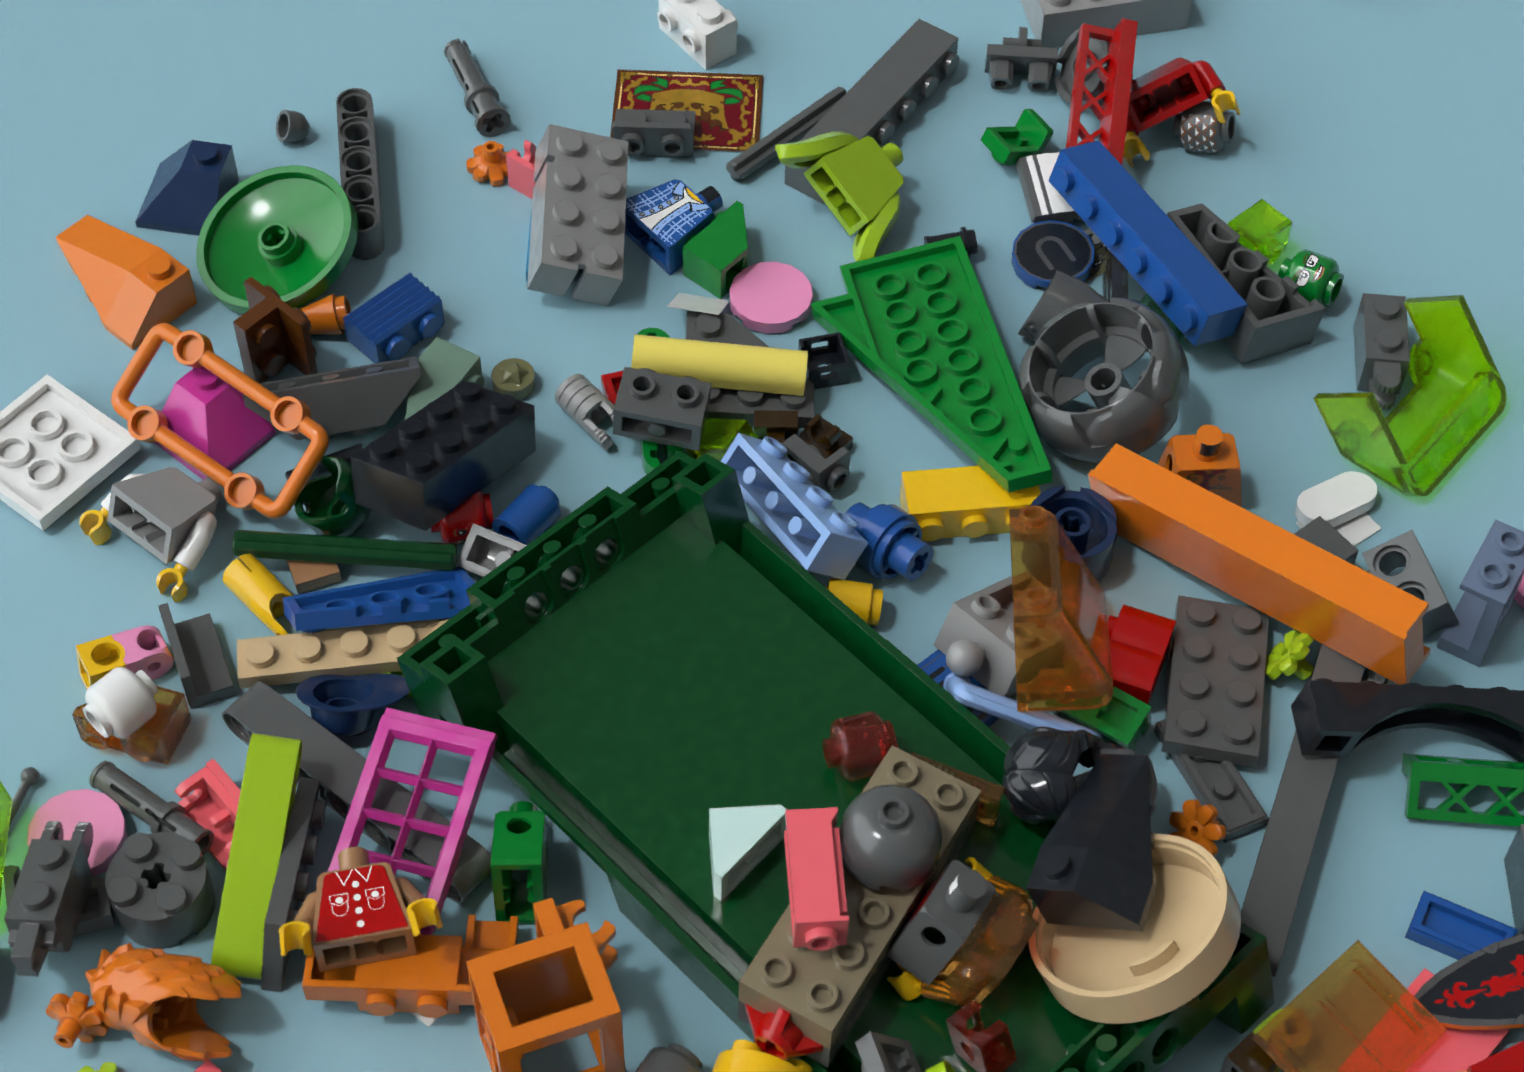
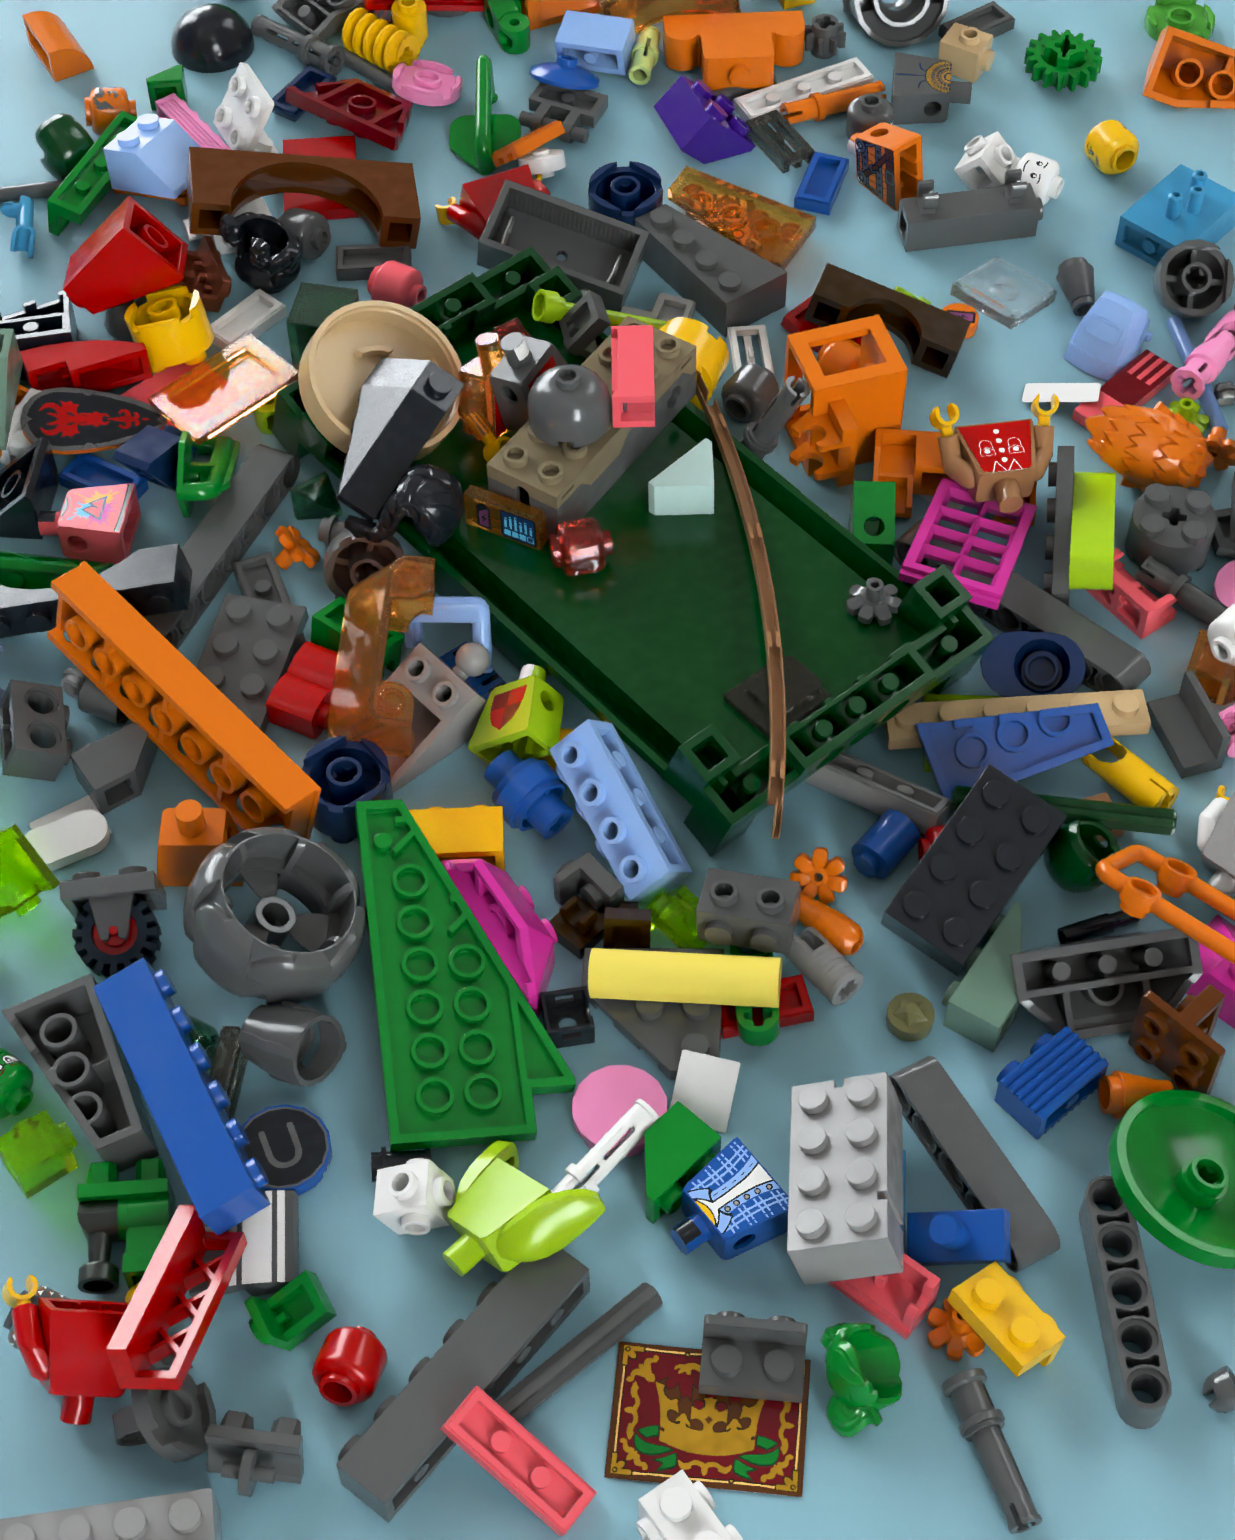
camera: 175 degrees left, 0 degrees up
none -> coral torso [38,483,141,564]
none -> plate [59,866,167,979]
none -> green hips [77,1158,175,1294]
none -> dark blue slope [112,425,198,492]
none -> green piece [176,431,240,518]
none -> red head [312,1326,388,1406]
none -> white brick [373,1158,456,1235]
none -> coral tile [440,1386,597,1536]
none -> dark pink wedge [441,859,558,1018]
none -> lime torso [467,664,564,765]
none -> white pin [551,1098,660,1193]
none -> medium nougat piece [696,371,786,839]
none -> clear smoke piece [723,654,831,740]
none -> dark grey pin [740,376,810,460]
none -> orange plant [789,847,848,904]
none -> orange piece [798,893,864,956]
none -> green hair [820,1322,902,1437]
none -> dark grey plant [846,577,902,626]
none -> dark grey beam [889,1056,1060,1273]
none -> blue tile [907,1208,1011,1266]
none -> yellow bracket [947,1261,1066,1377]

